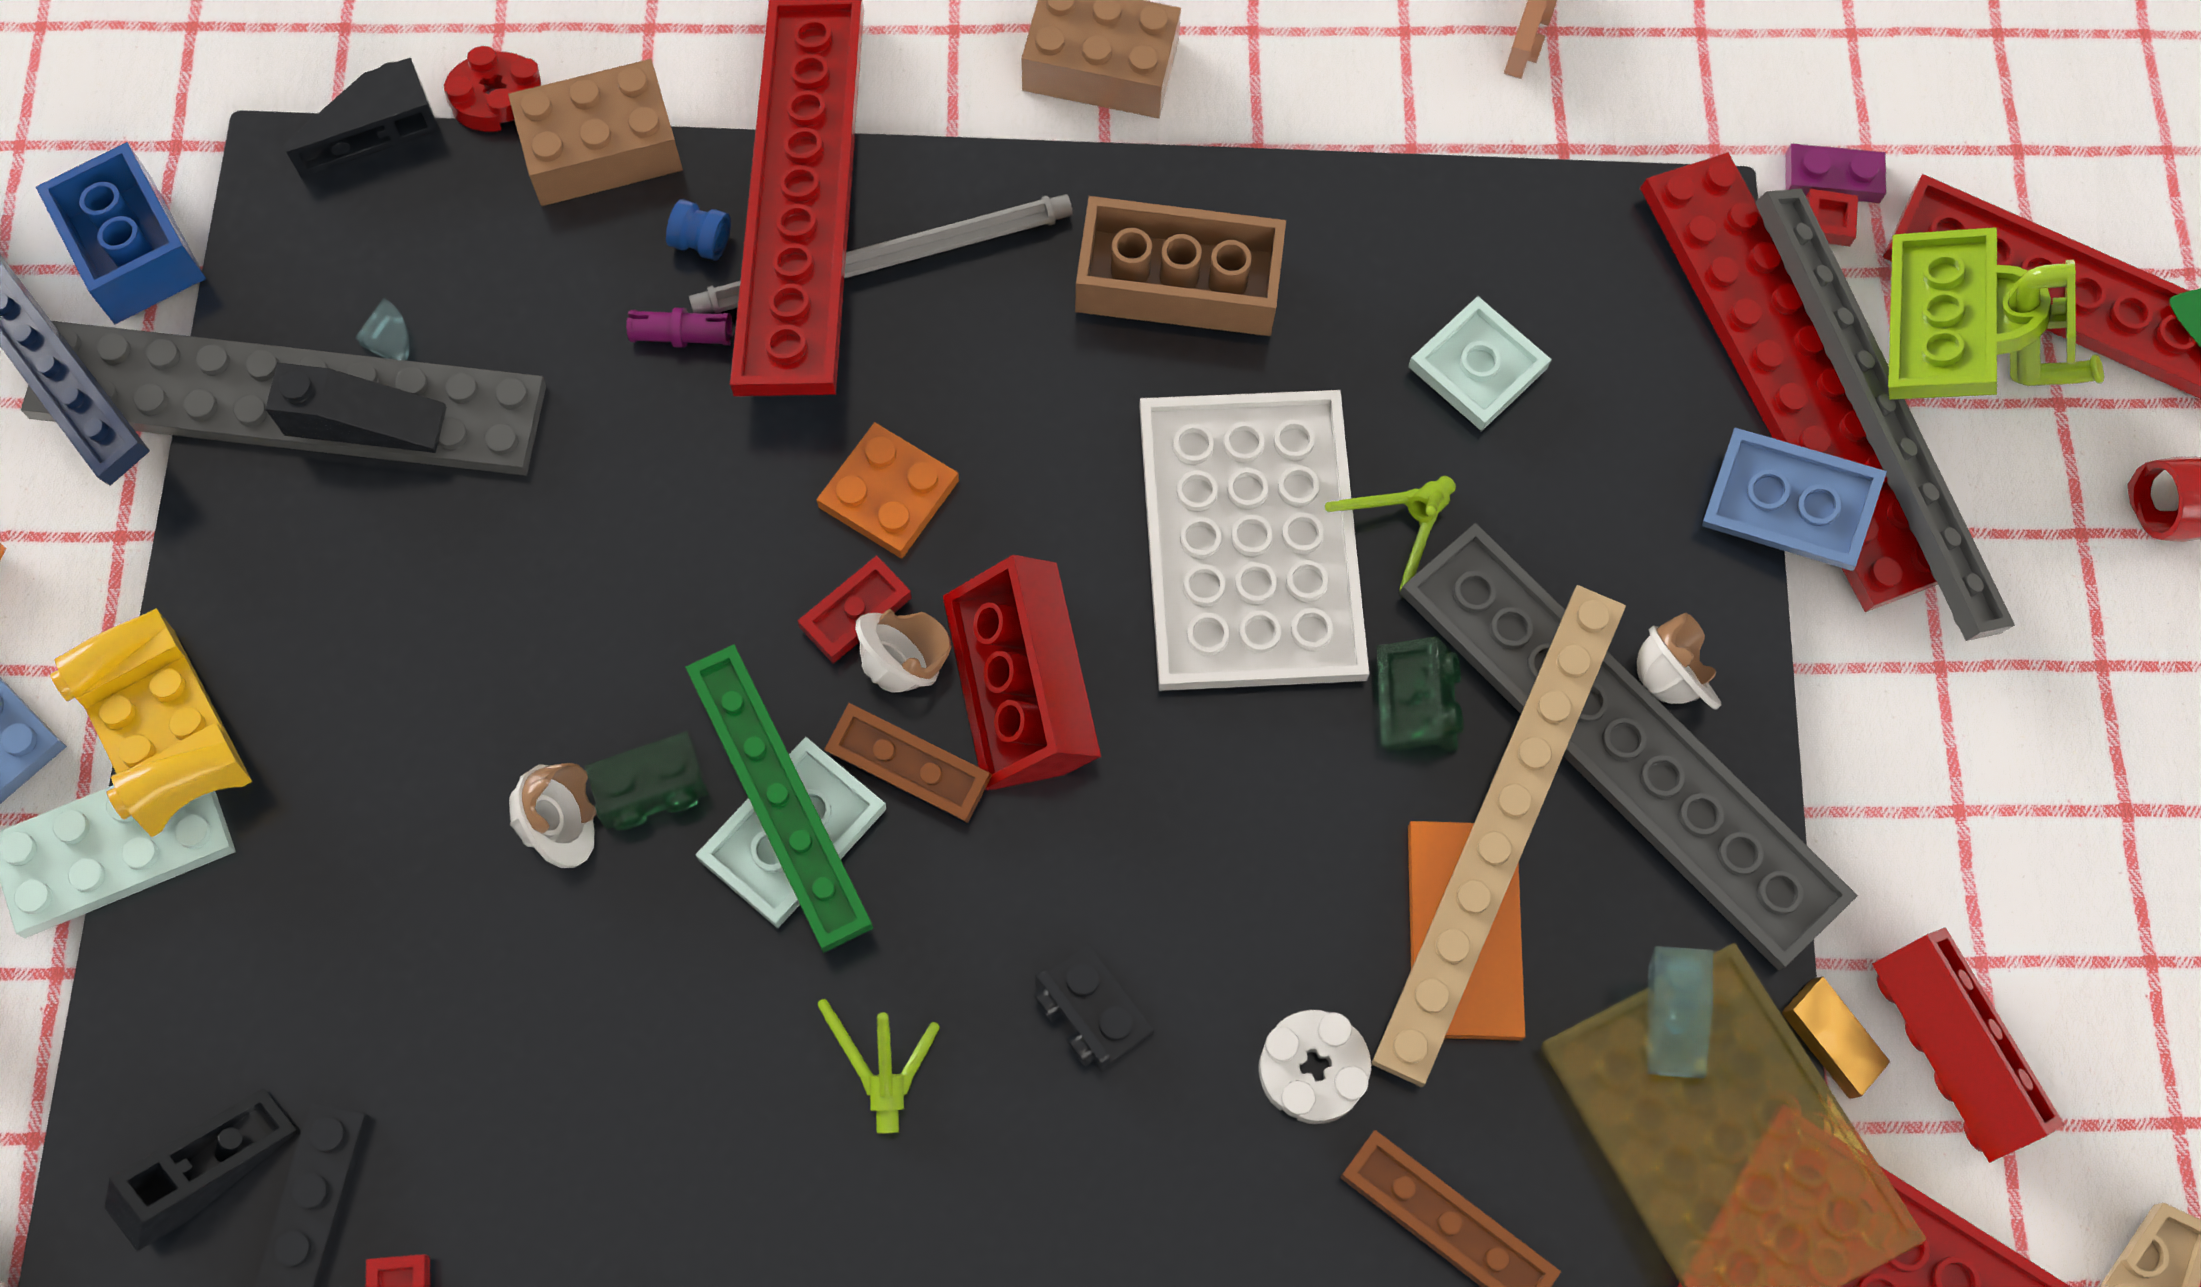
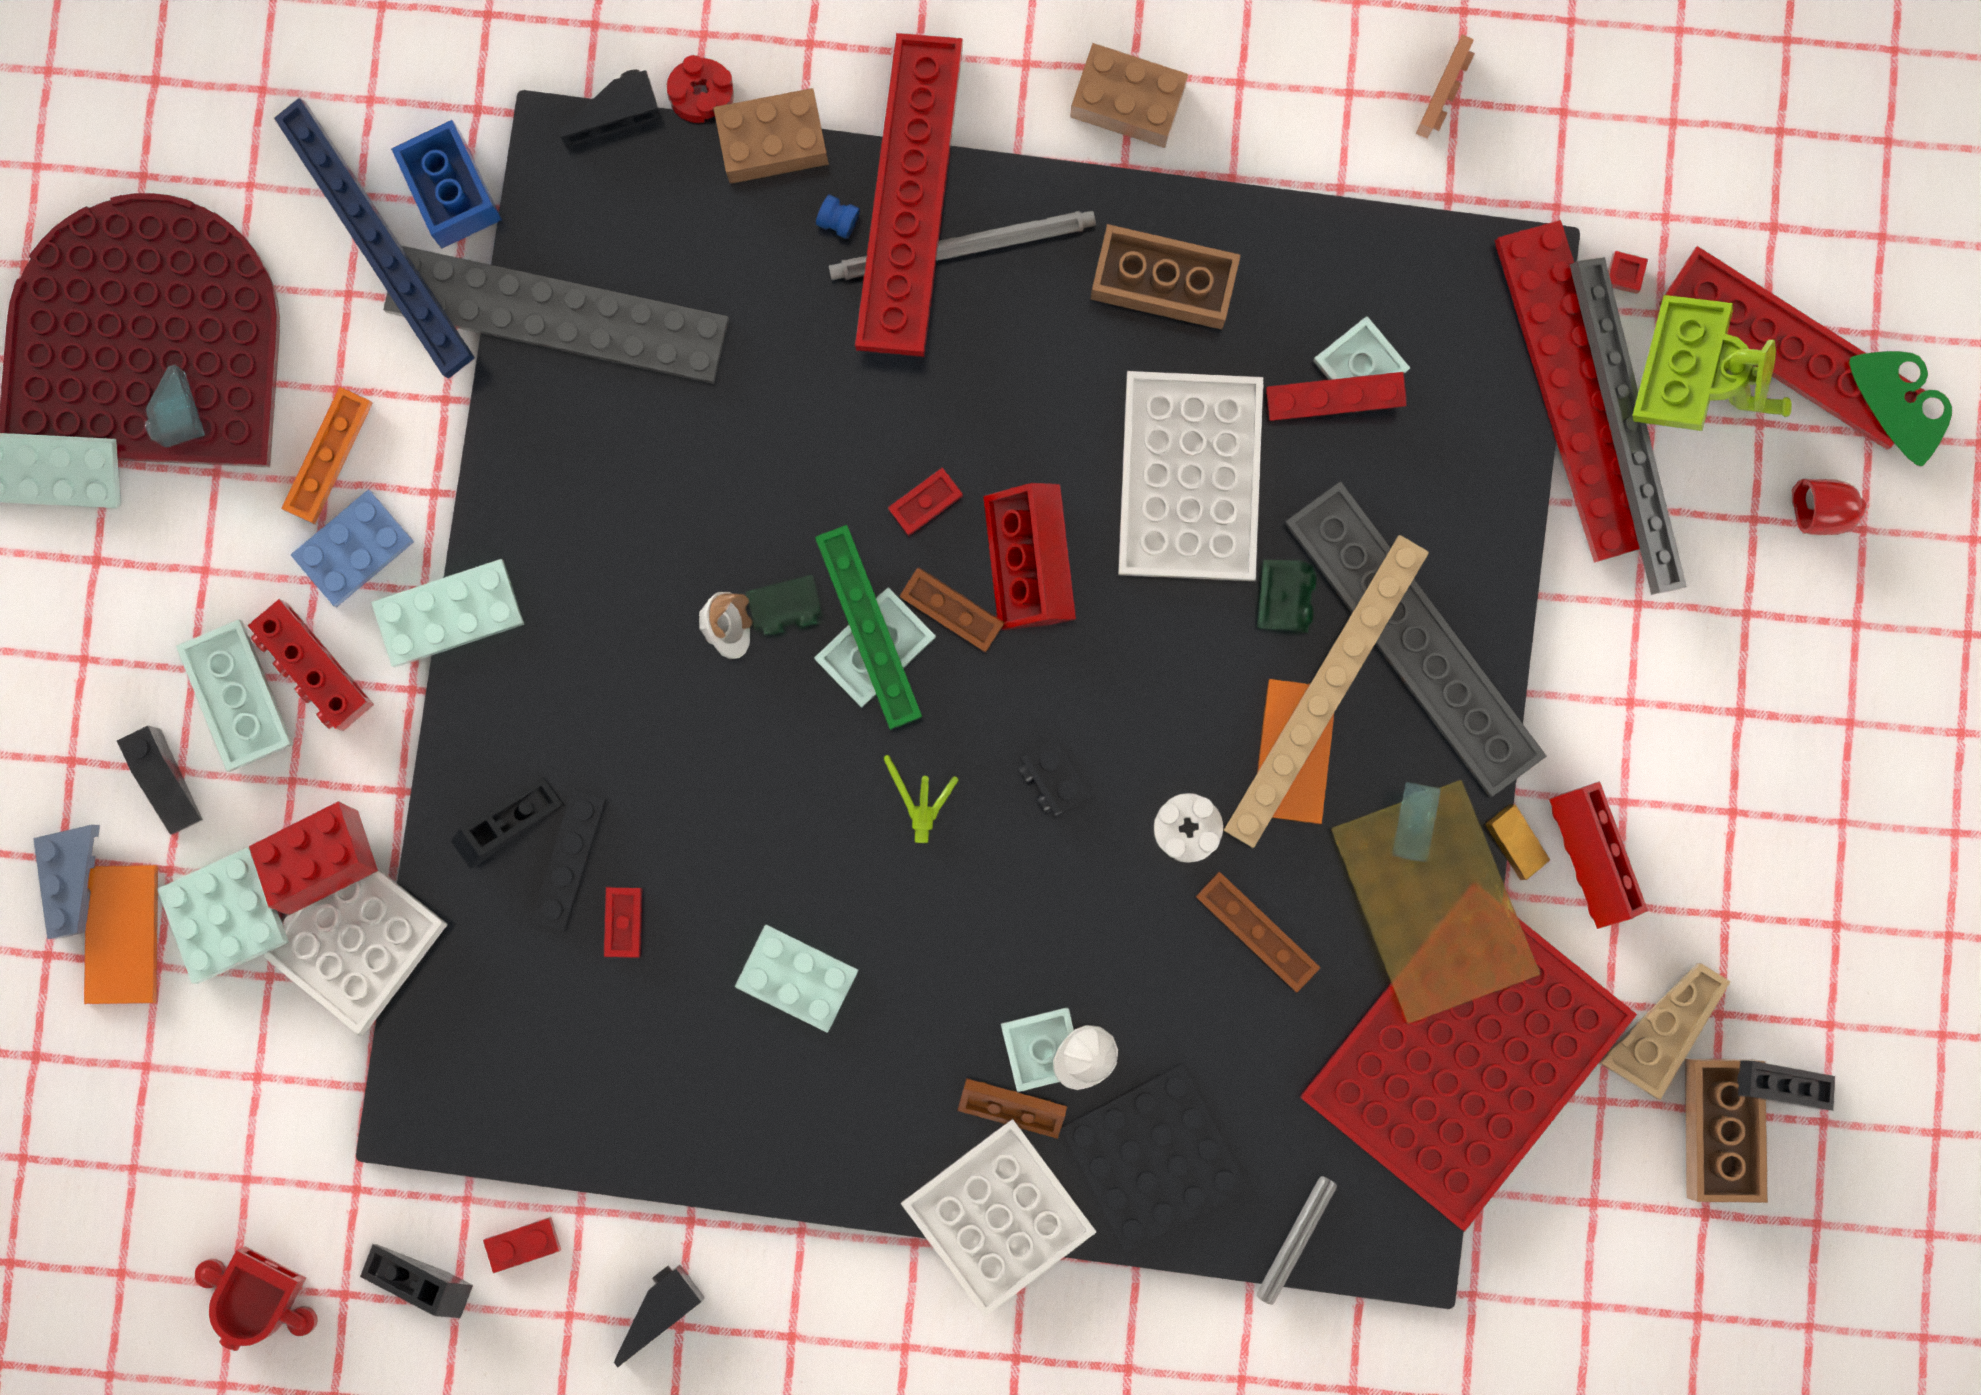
camera: 10 degrees right, 15 degrees up
yellow piece [50,608,252,837] -> none
black slope [265,362,446,453] -> none
clear light blue tile [356,298,410,361] -> none
magenta pin [627,307,733,348] -> none
orange plate [816,422,959,559] -> none
piece [855,609,951,693] -> none
lime plant [1325,476,1456,592] -> none
white piece [1637,613,1721,710] -> none
medium blue plate [1702,428,1887,571] -> none
magenta plate [1785,143,1886,203] -> none
none -> red plate [1266,372,1407,421]

